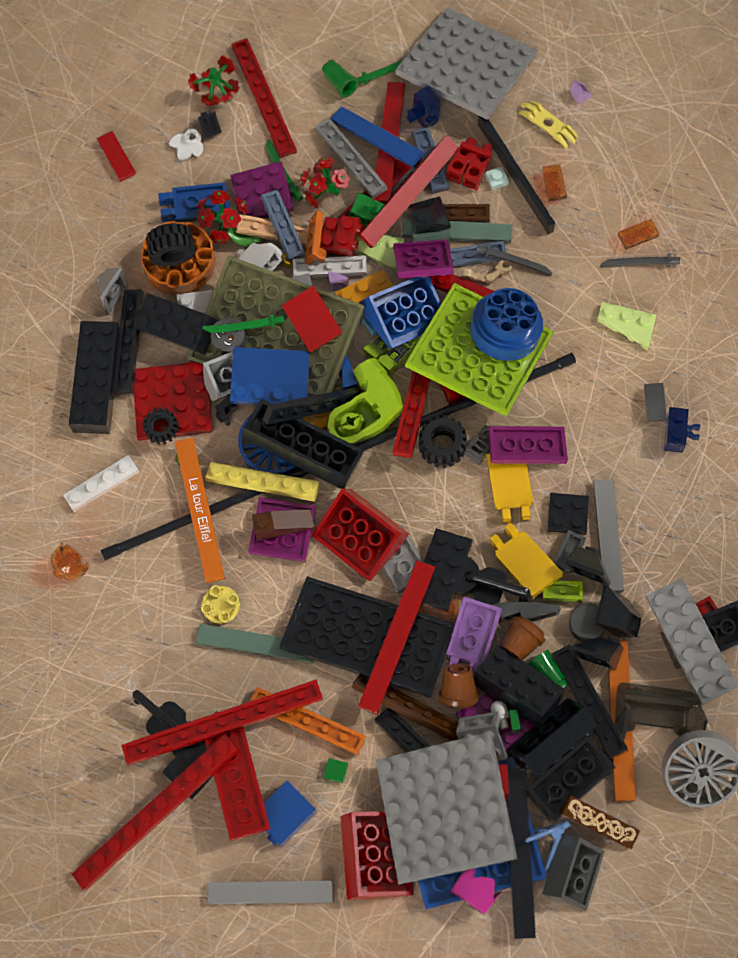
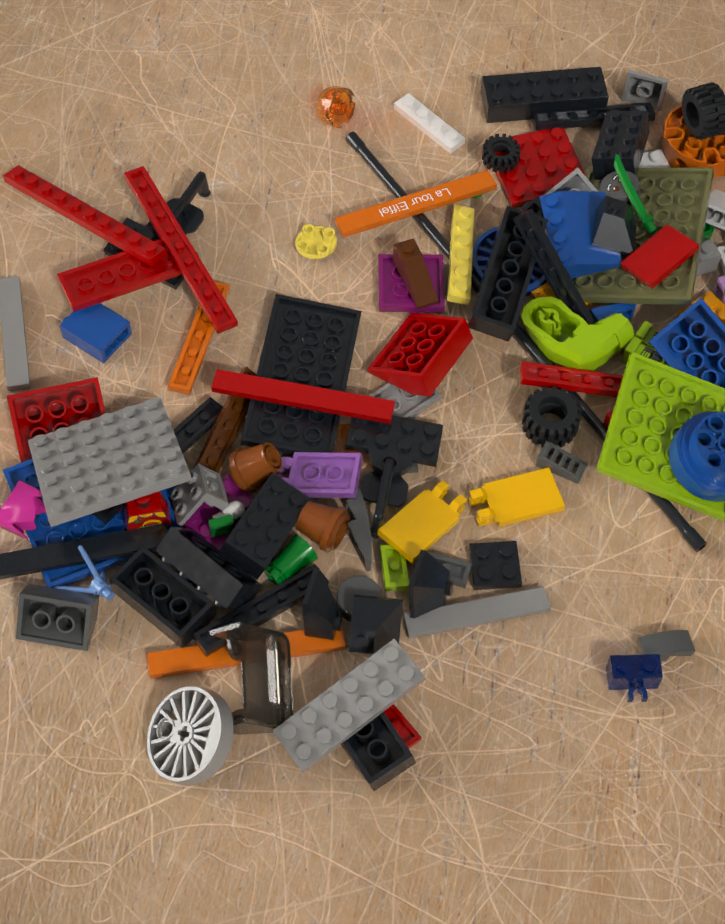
camera: 75 degrees right, 10 degrees down
sand green tile [196,624,313,664] -> none
green tile [323,758,348,784] -> none
magenta plate [488,426,568,464] -> none
tile [560,794,640,850] -> none
none -> black slope [592,196,637,256]

